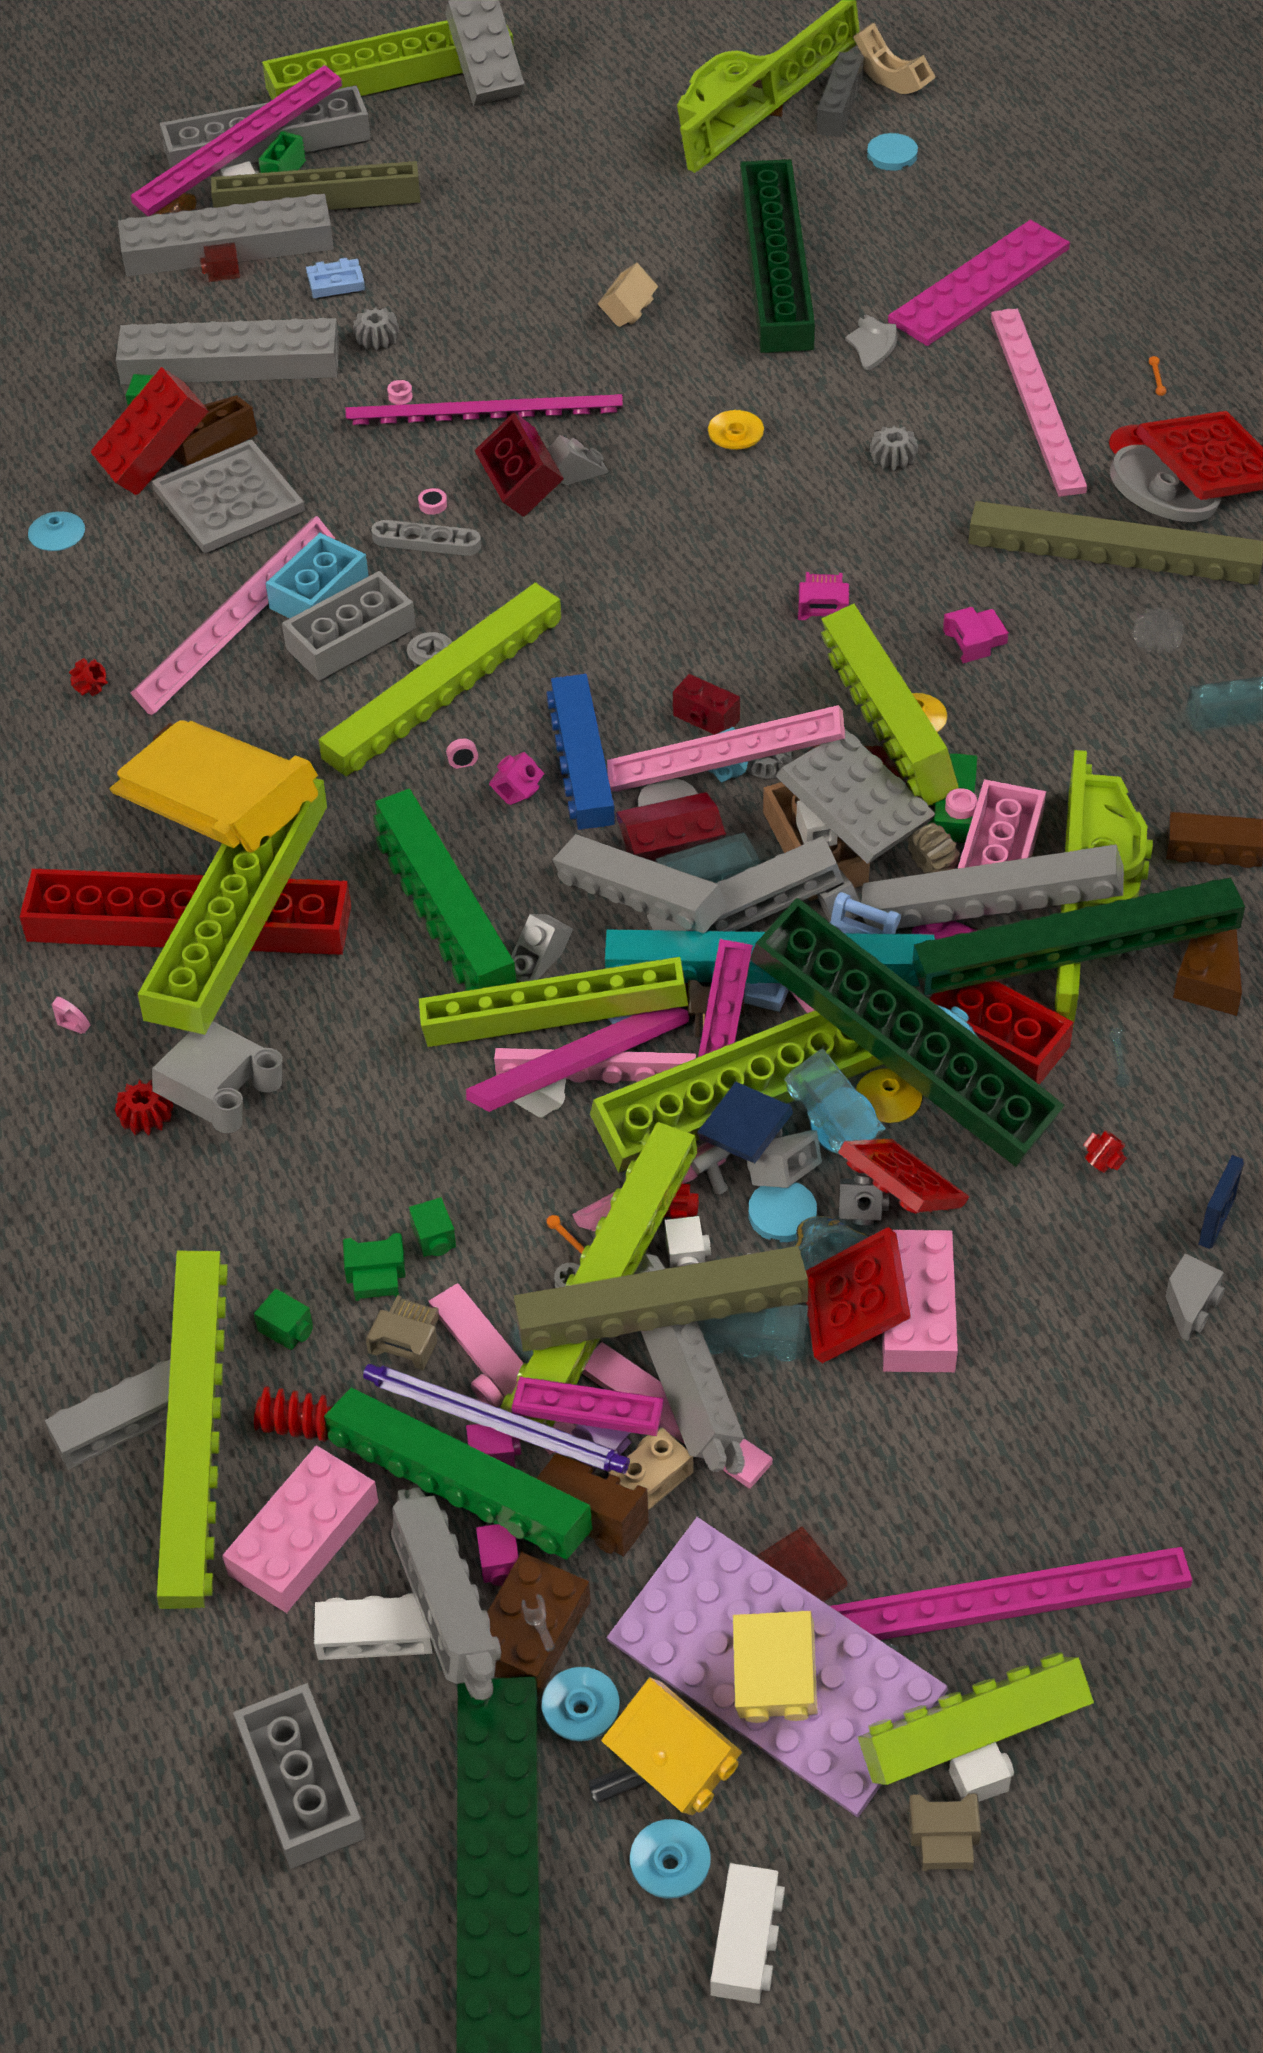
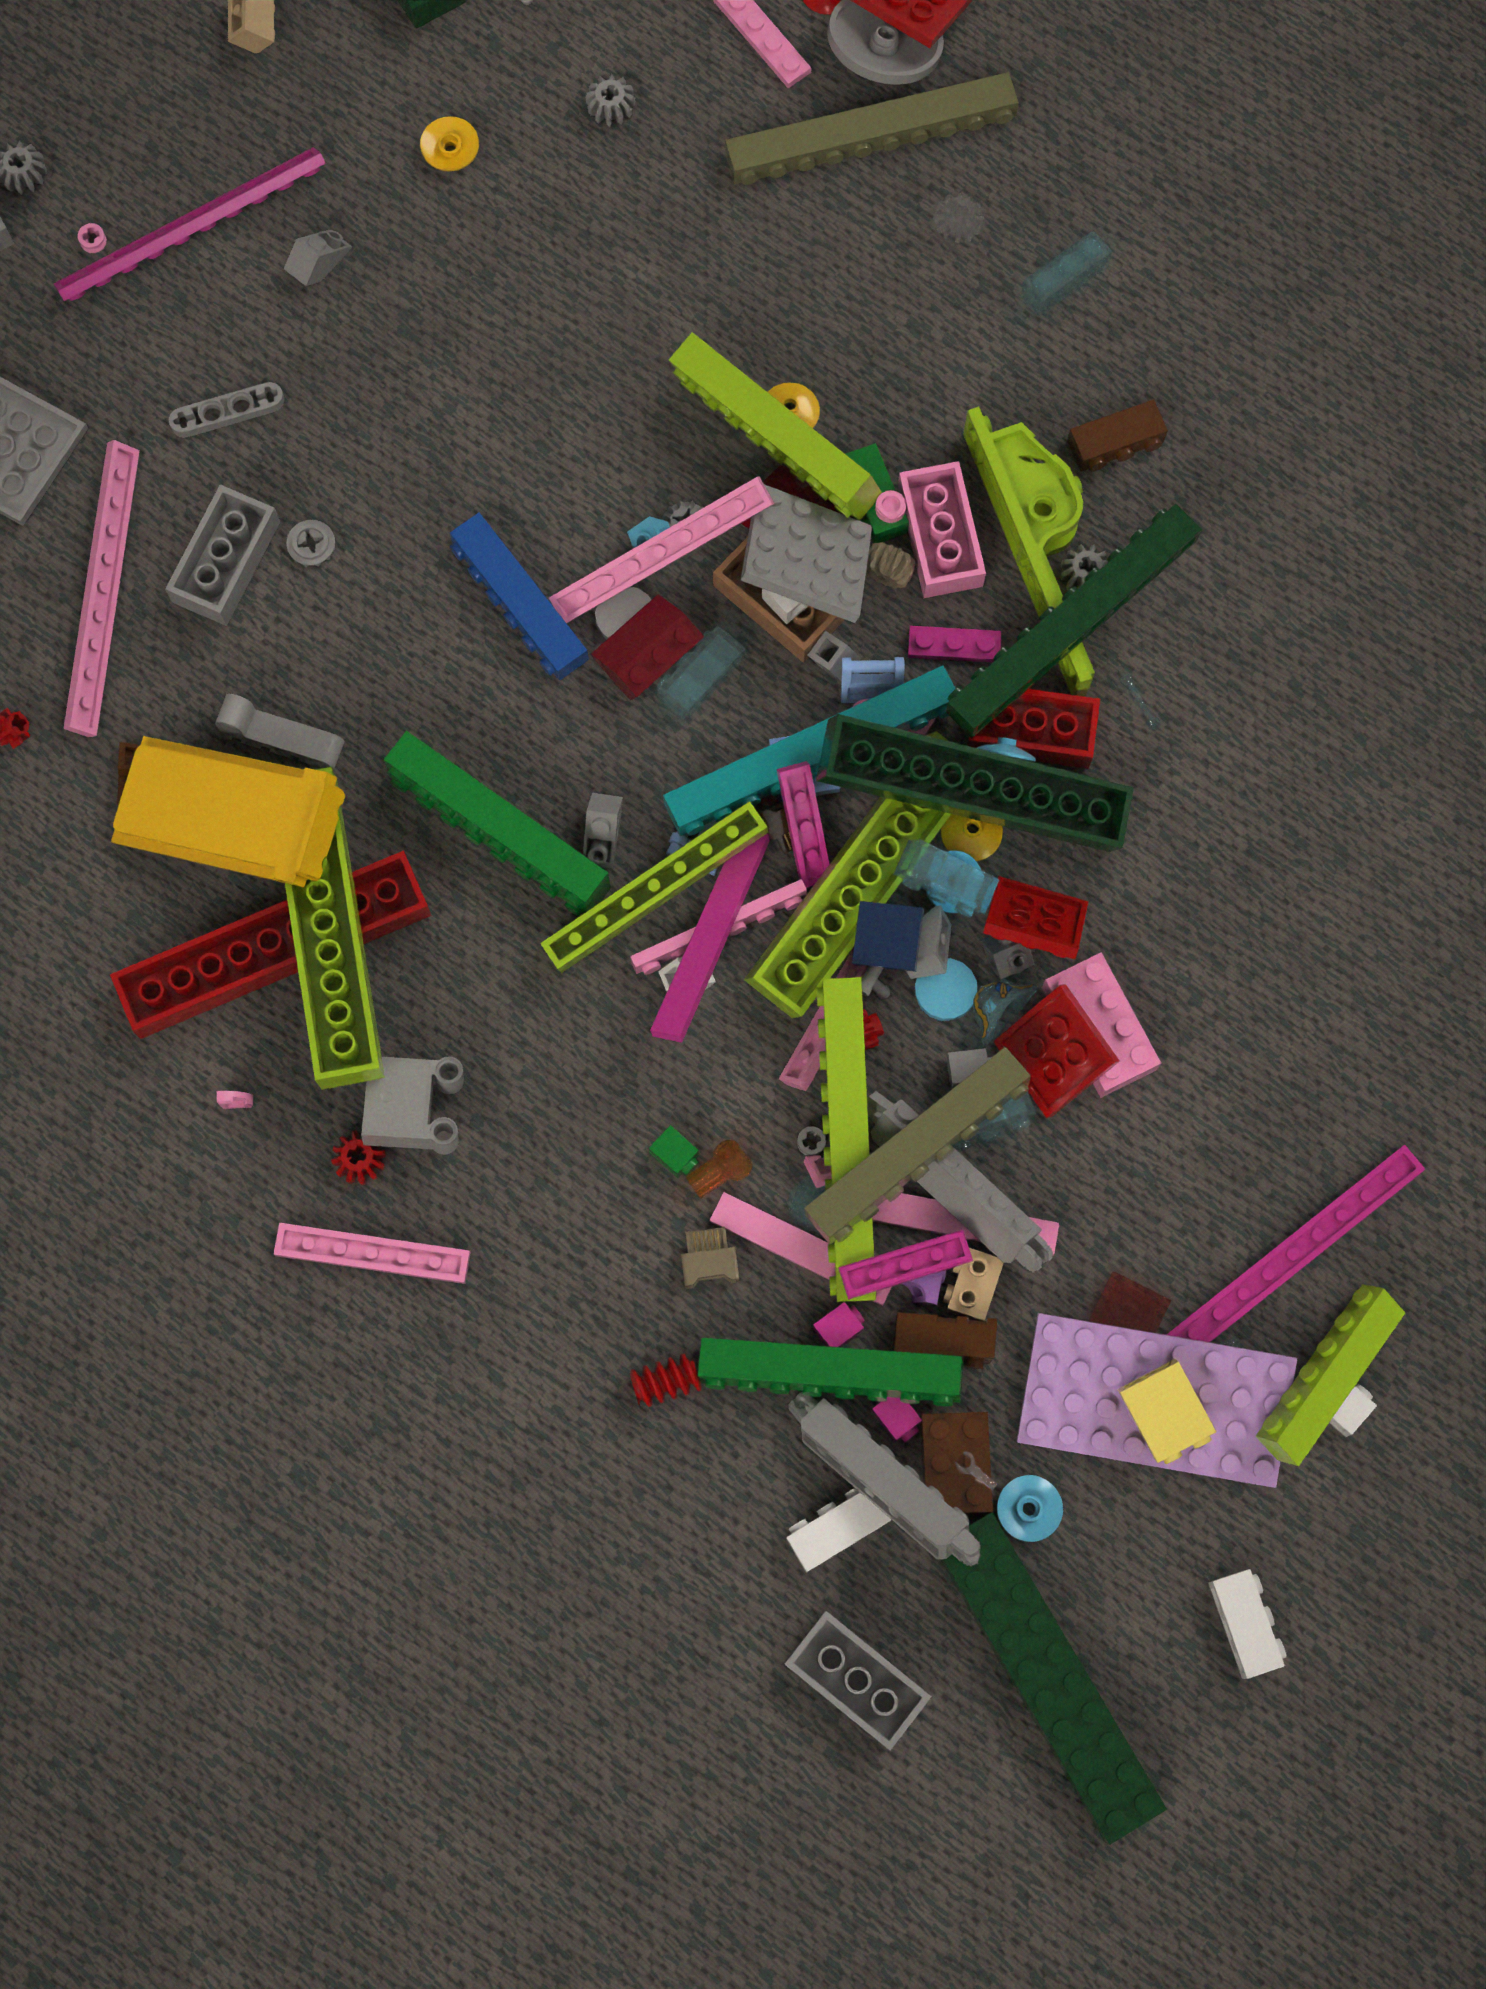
camera: 30 degrees left, 25 degrees up
light grey brick [45,1360,170,1470] -> none
lime brick [157,1251,228,1609] -> none
bright pink brick [223,1445,379,1613] -> none
green brick [254,1288,313,1351] -> none
medium azure brick [265,533,369,618] -> none
lime brick [318,583,561,777] -> none
green piece [343,1233,406,1301] -> none
piece [363,1364,630,1474] -> none
bright pink tile [418,489,447,515] -> none
bright pink tile [446,739,478,769] -> none
bright pink tile [471,1374,504,1407] -> none
dark red brick [474,412,564,517] -> none
dark pink brick [489,752,544,805] -> none
orange hinge [546,1215,585,1254] -> none
light grey brick [552,834,727,933] -> none
yellow piece [589,1677,742,1816] -> none
medium azure dish [630,1819,710,1899] -> none
light grey brick [647,836,844,931] -> none
white brick [664,1216,711,1268] -> none
dark red brick [673,674,740,735] -> none
dark pink piece [798,572,849,620] -> none
light grey brick [861,845,1124,930] -> none
dark tan piece [908,1794,981,1871] -> none
dark pink piece [943,607,1008,663] -> none
red gear [1083,1130,1127,1173] -> none
light grey slope [1165,1253,1225,1341] -> none
reddish brown wedge [1173,929,1242,1016] -> none
dark blue tile [1198,1155,1244,1249] -> none
none -> light grey beam [215,694,344,770]
none -> bright pink plate [274,1223,471,1284]
none -> clear orange piece [686,1139,753,1199]

